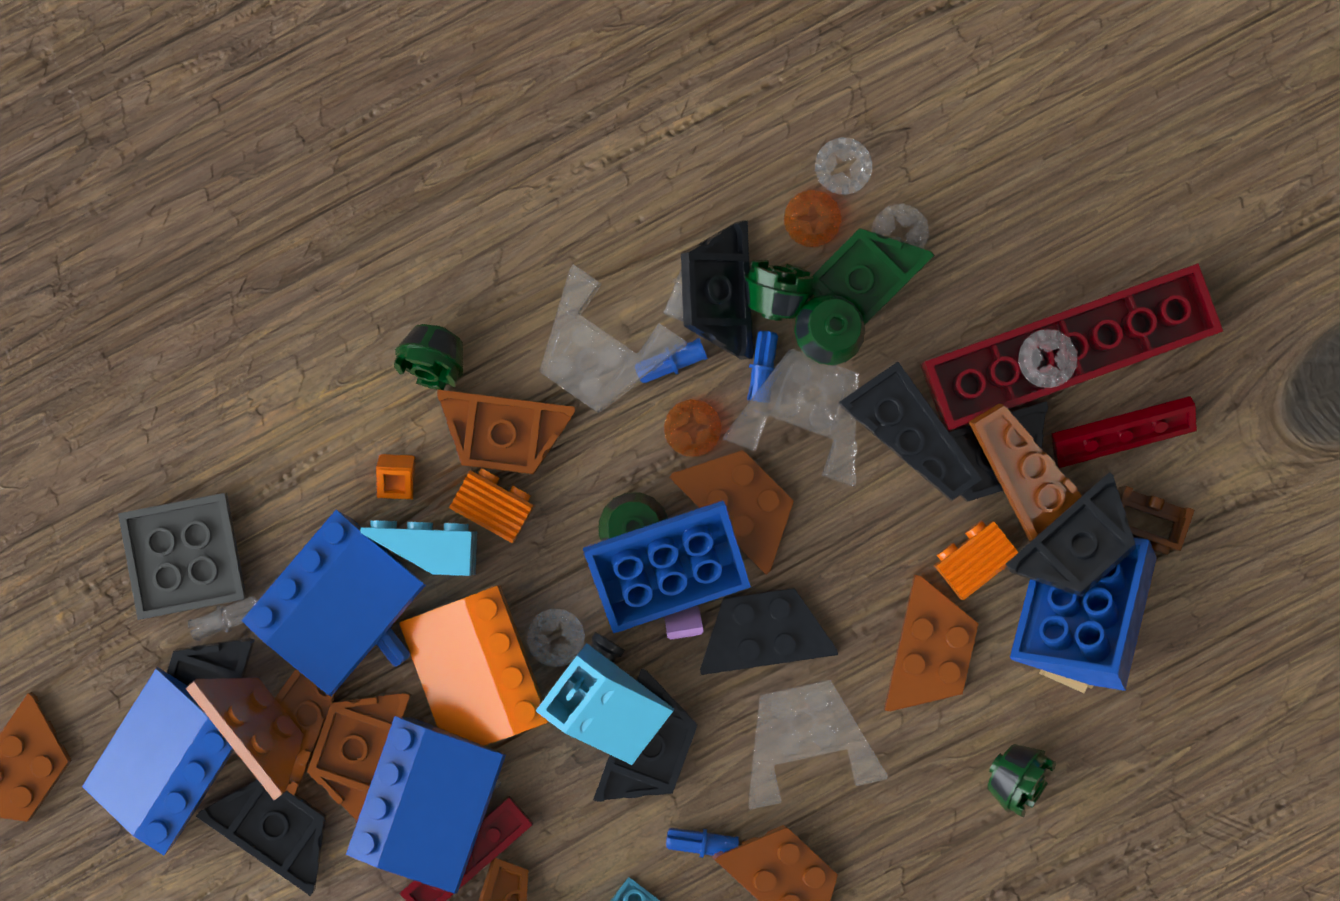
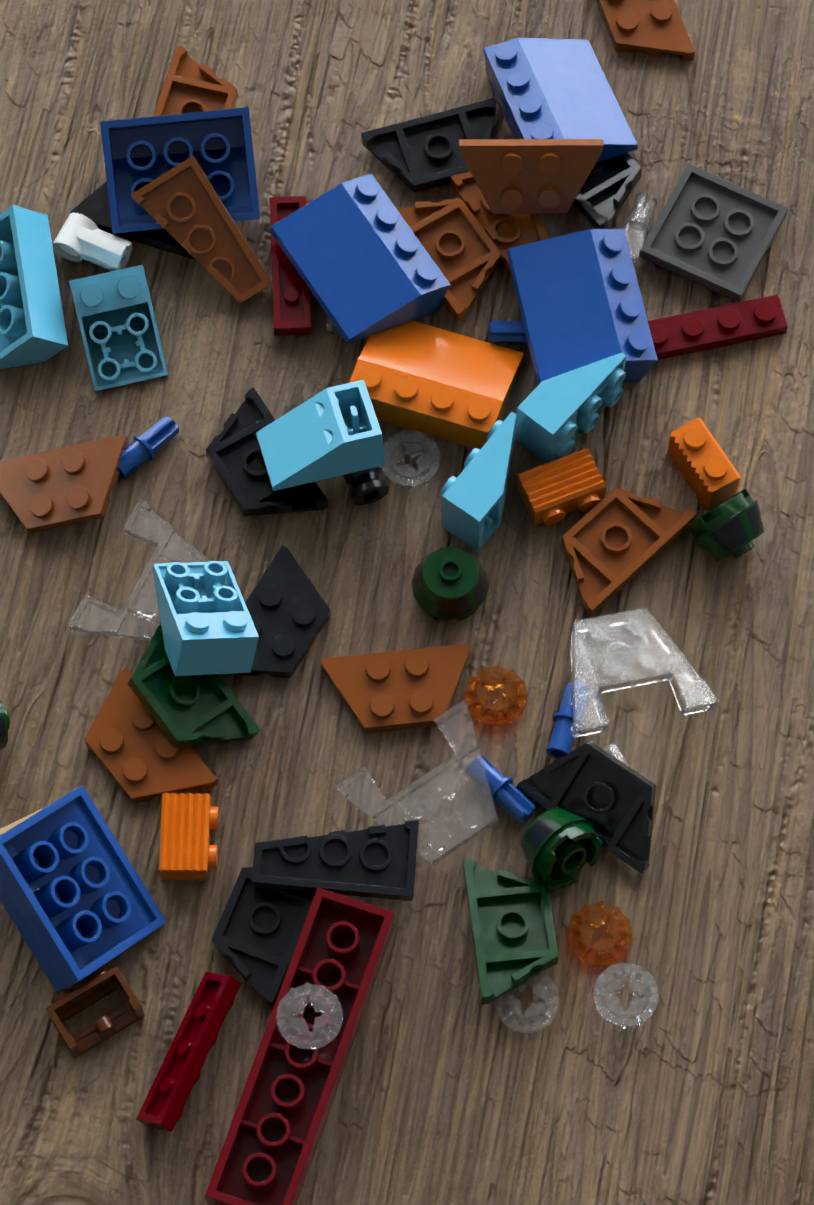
camera: 130 degrees right, 20 degrees down
orange slope [376,454,415,500] -> none
blue slope [582,500,751,634] -> none
lavender slope [664,606,703,640] -> none
dark green cone [794,294,865,366] -> none
dark orange wing [969,403,1082,542] -> none
black wing [1006,472,1136,597] -> none
none -> dark green wing [127,622,260,747]
none -> medium azure slope [152,561,259,676]
none -> medium azure slope [440,412,516,552]
none -> dark red plate [648,294,788,360]
none -> orange brick [667,418,741,511]

